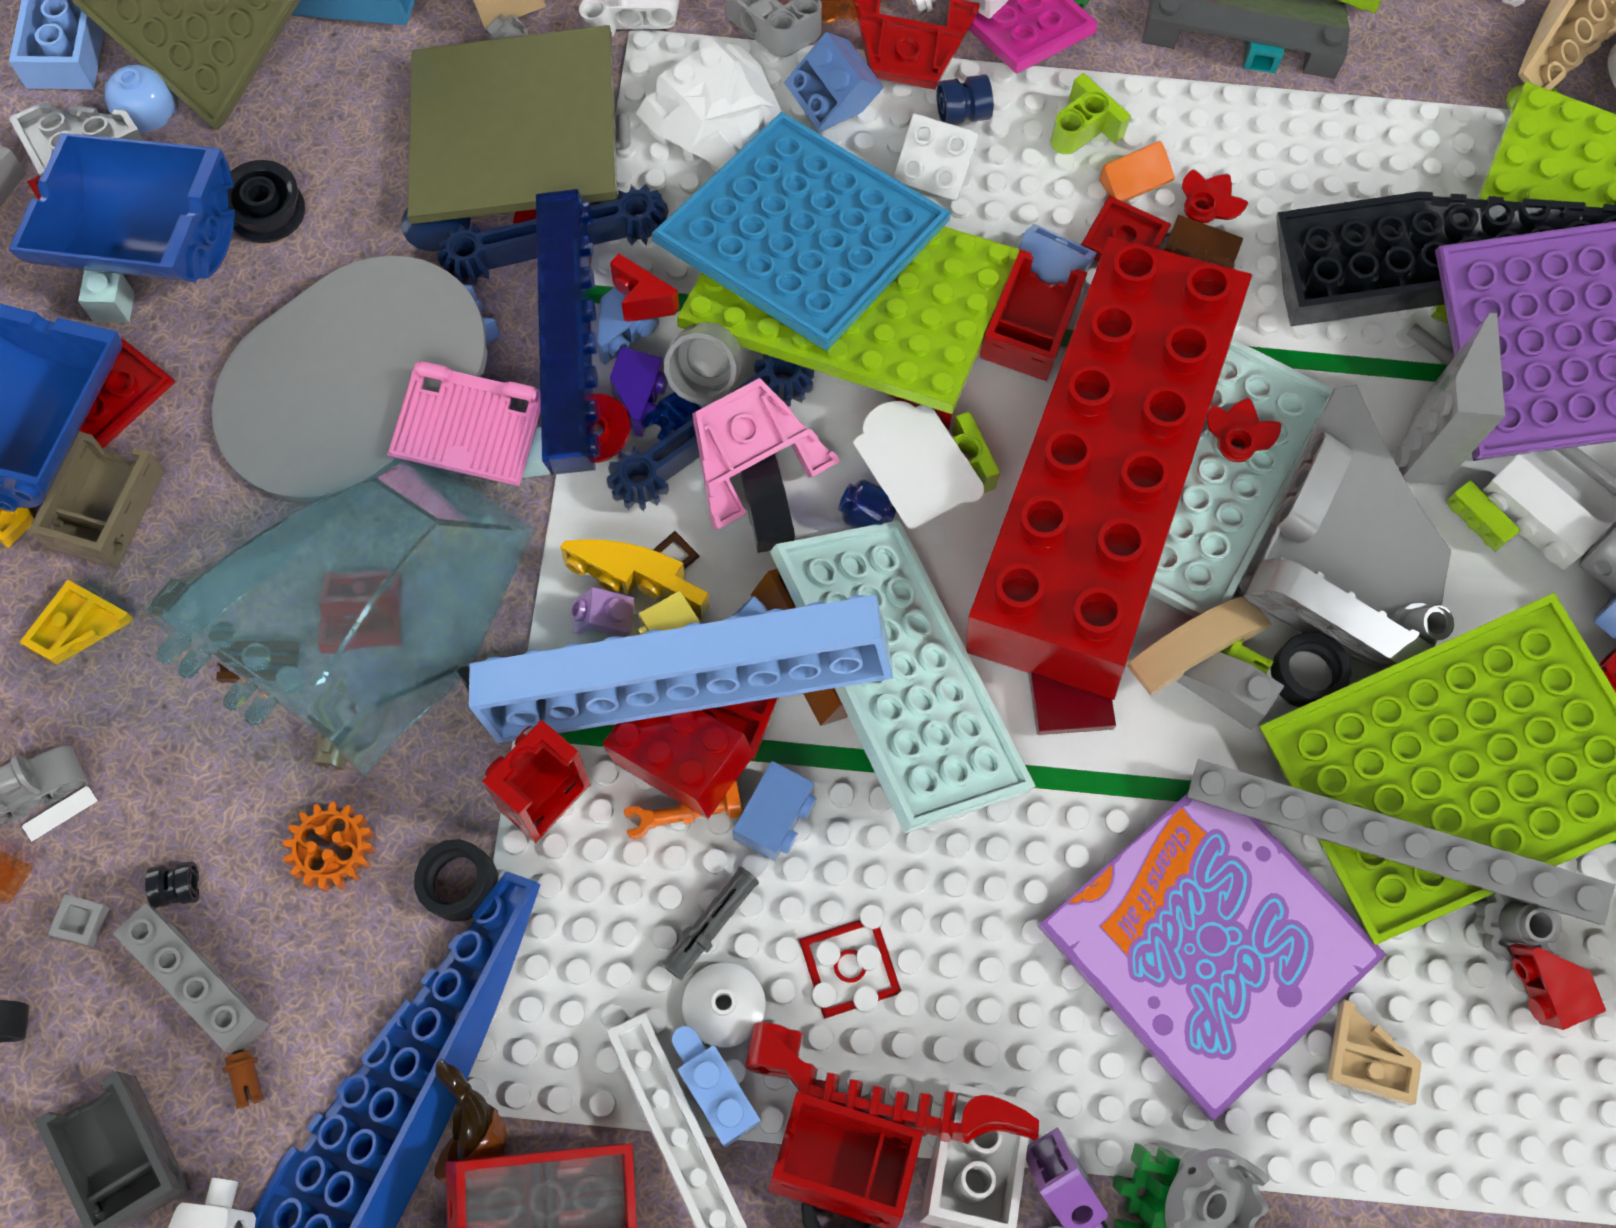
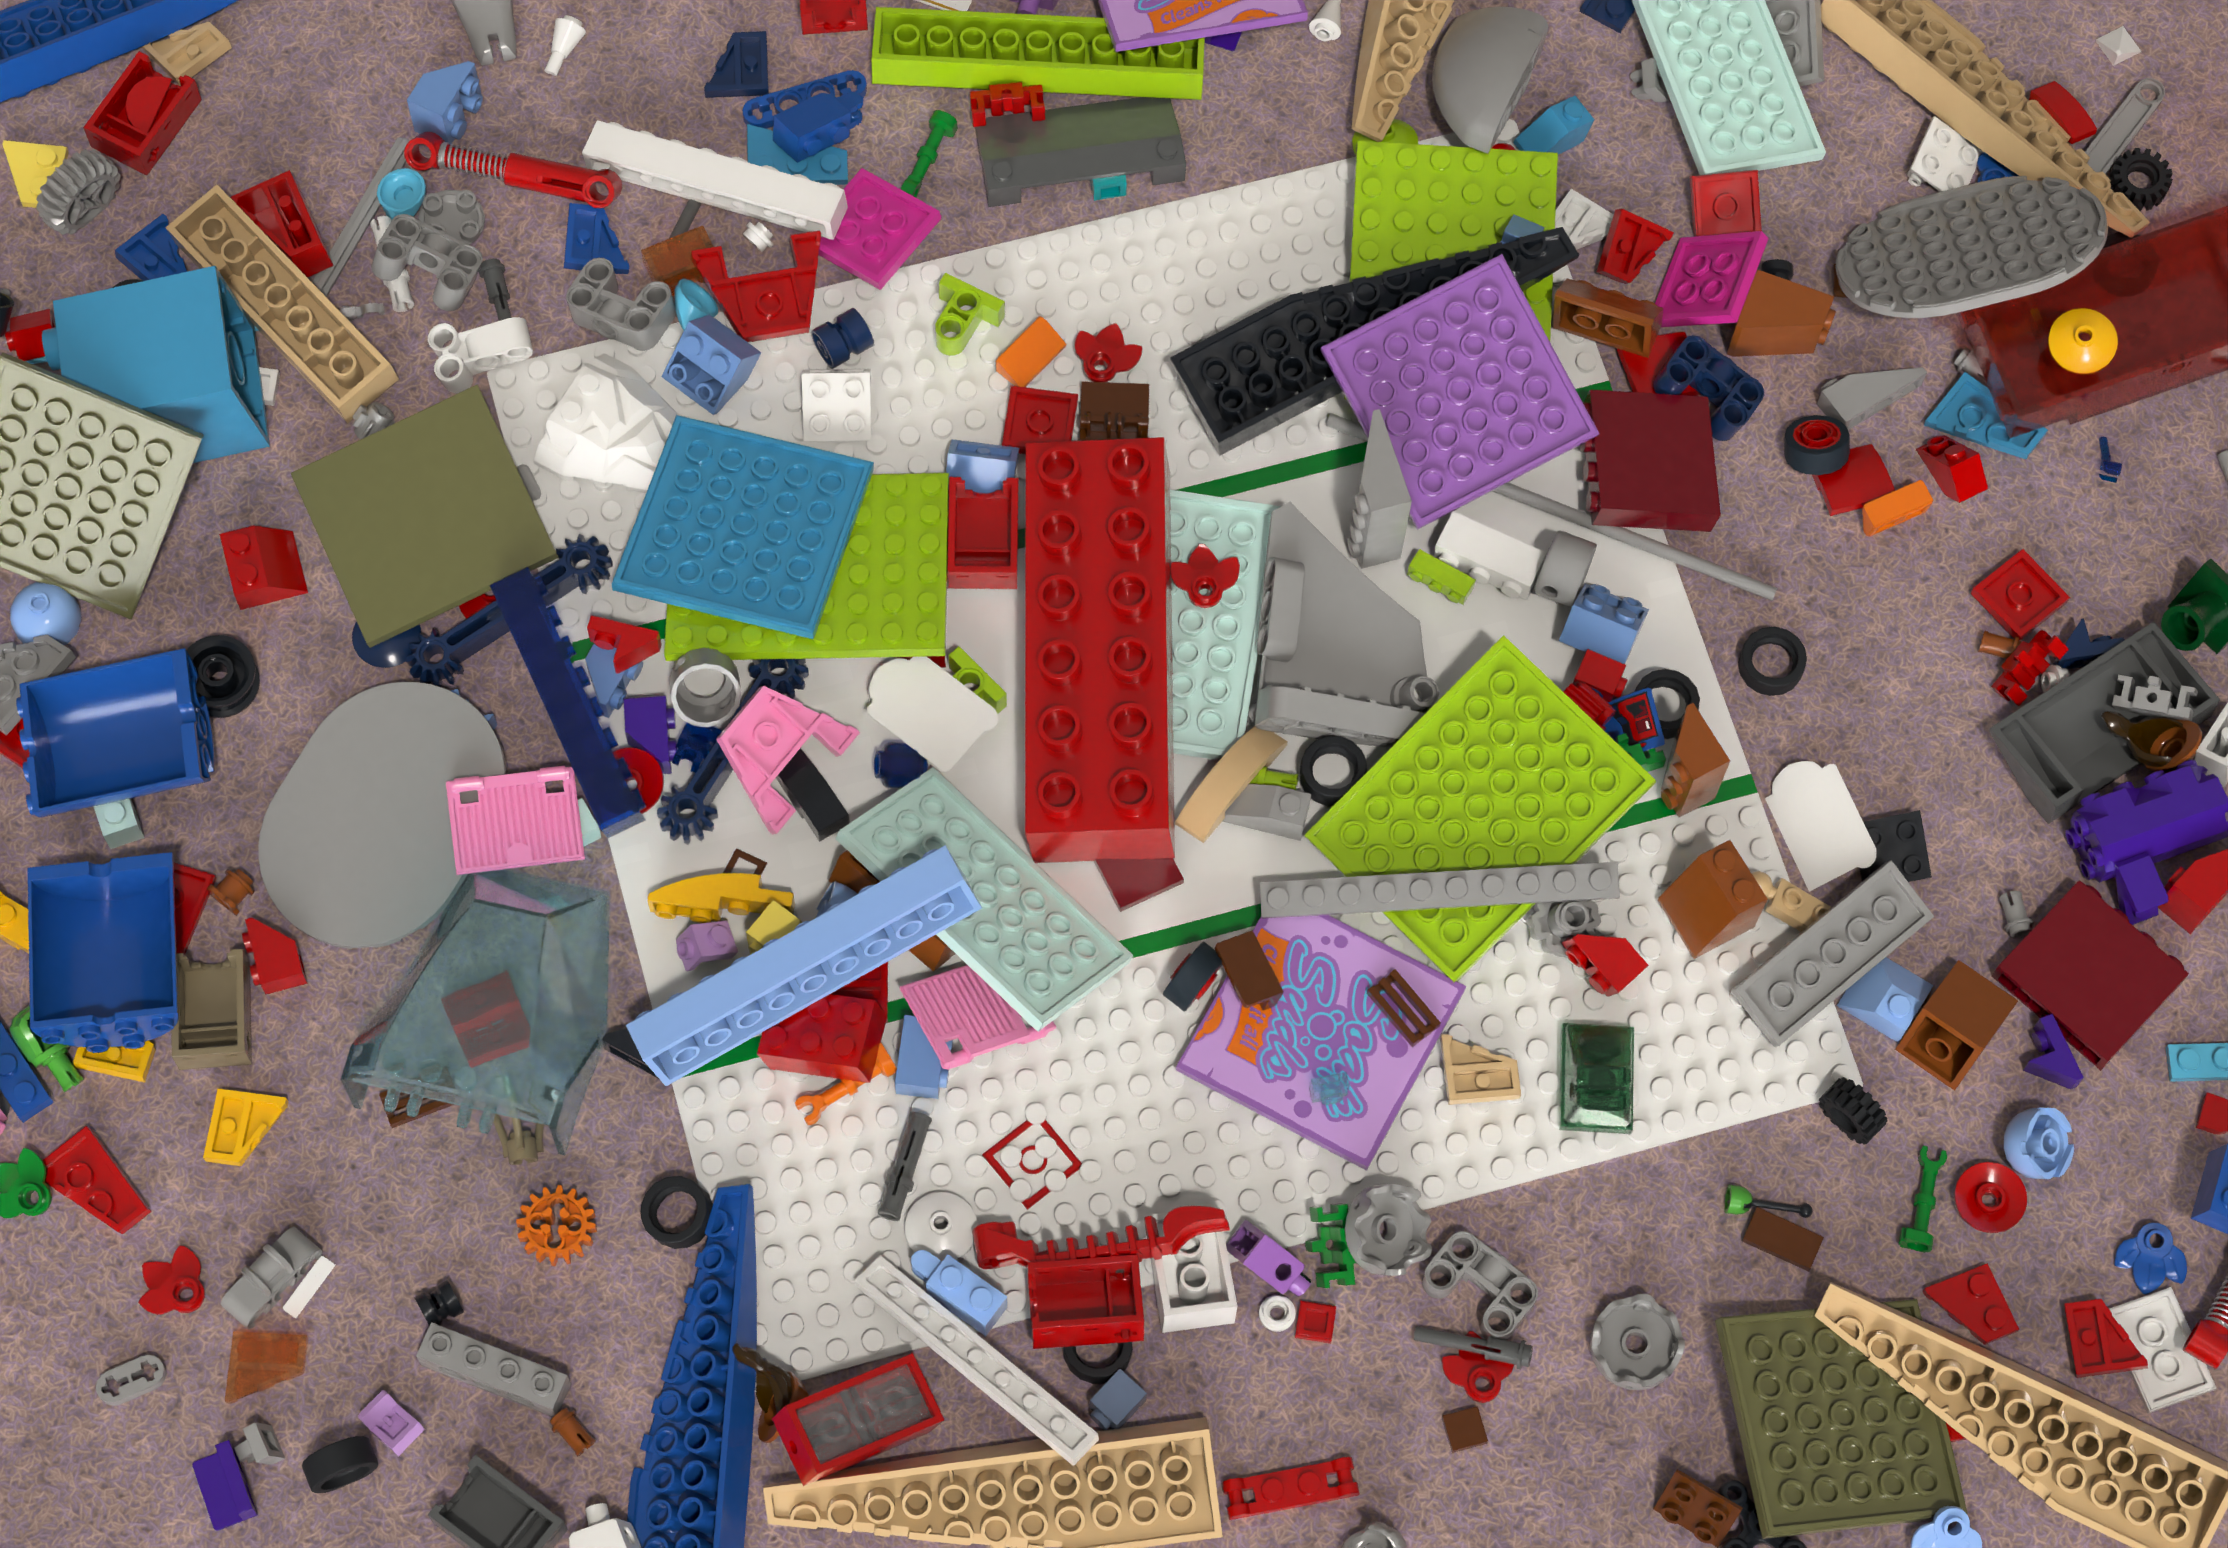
camera: 20 degrees left, 0 degrees up
light grey tile [48,894,110,948] -> none
red piece [482,719,591,844] -> none
none -> dark orange brick [207,869,254,916]
none -> red slope [219,525,308,610]
none -> red slope [242,918,308,995]
none -> lavender bracket [358,1390,425,1457]
none -> medium azure piece [674,279,718,330]
none -> bright pink window [899,965,1056,1070]
none -> black wheel [1163,942,1222,1011]
none -> reddish brown panel [1214,930,1284,1010]
none -> clear light blue plate [1309,1072,1350,1105]
none -> reddish brown tile [1367,969,1441,1047]
none -> clear green piece [1559,1023,1634,1134]

